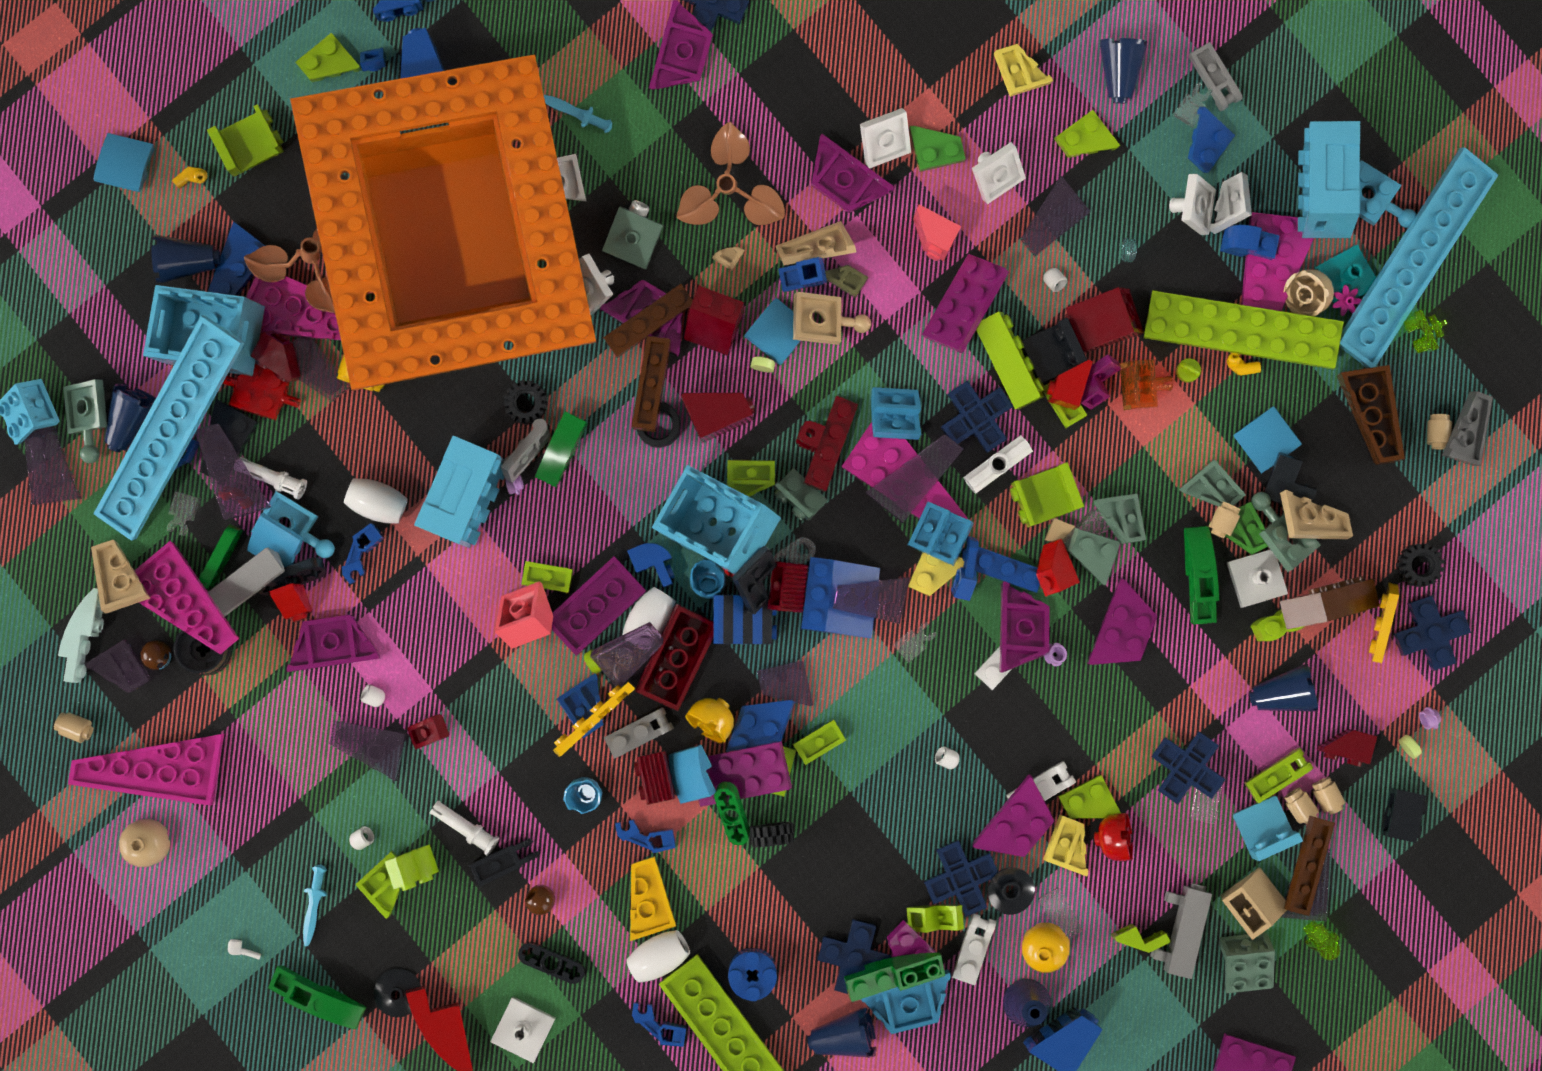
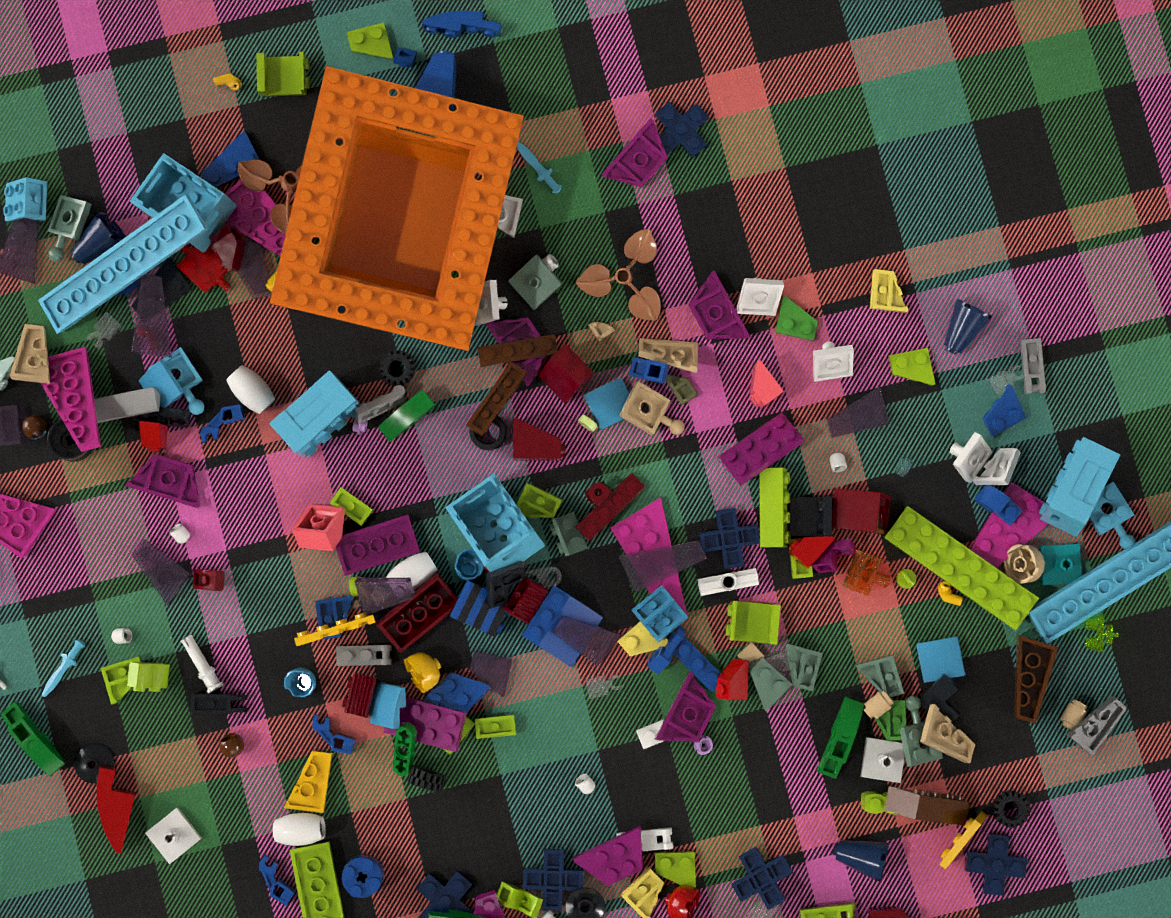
camera: 25 degrees right, 0 degrees up
dark azure slope [93,133,155,192] -> none
dark blue cone [151,235,221,283] -> none
green beam [199,524,243,590] -> none
white pin [234,457,307,500] -> none
black beam [518,942,585,984] -> none
blue brick [627,543,675,588] -> none
dark azure slope [871,387,921,440] -> none
magenta wing [1087,578,1158,665] -> none
dark pink plant [1332,285,1362,316] -> none

